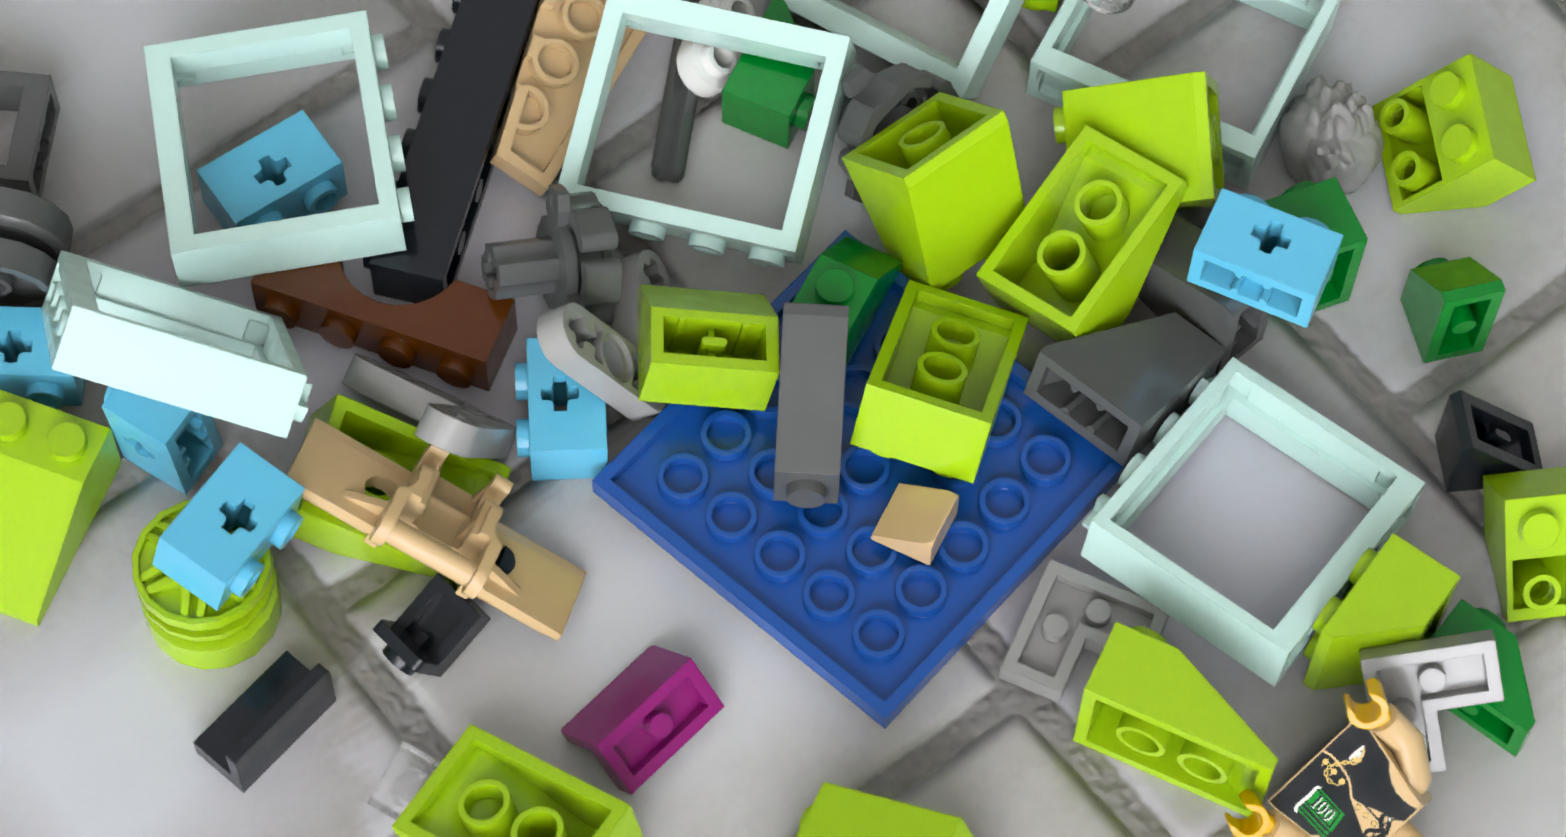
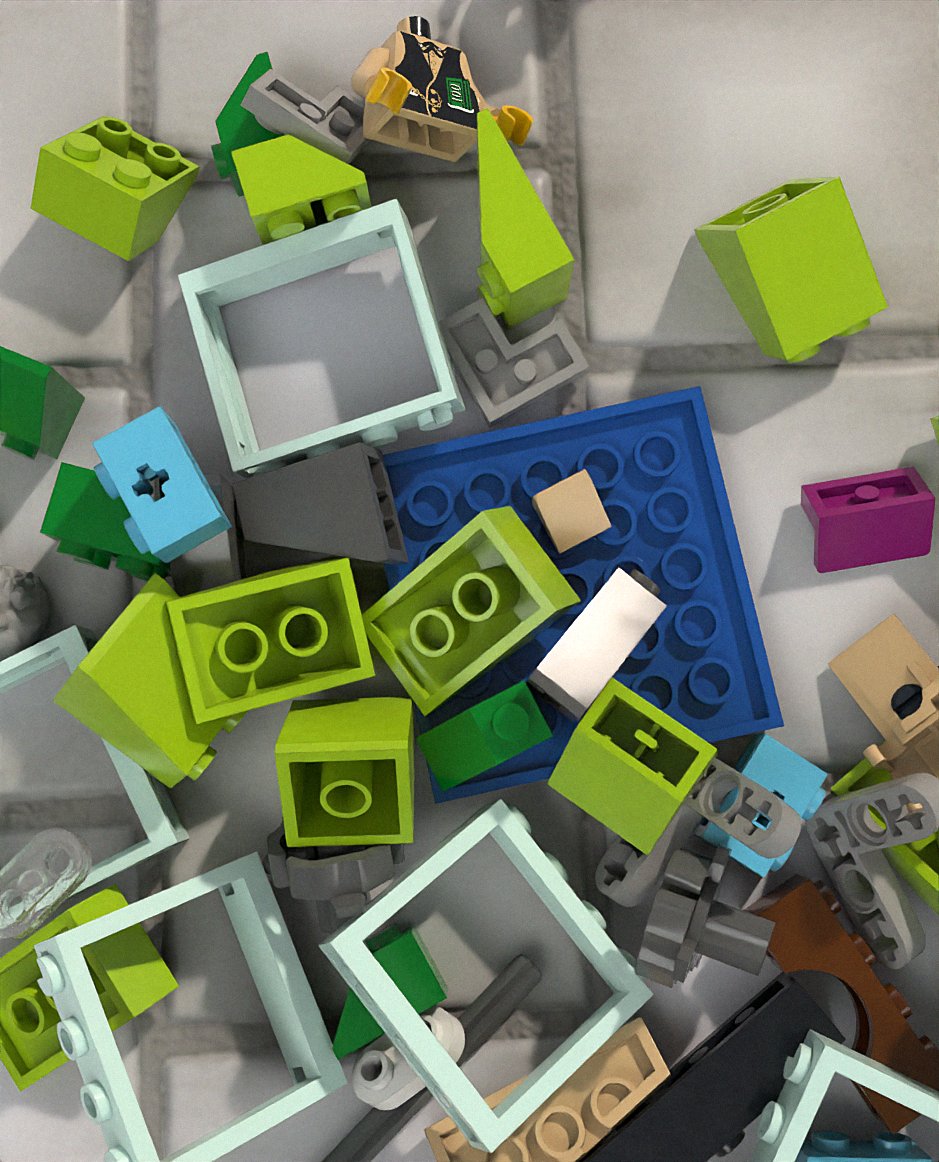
camera: 140 degrees left, 20 degrees up
black slope [1435,390,1543,493] -> none

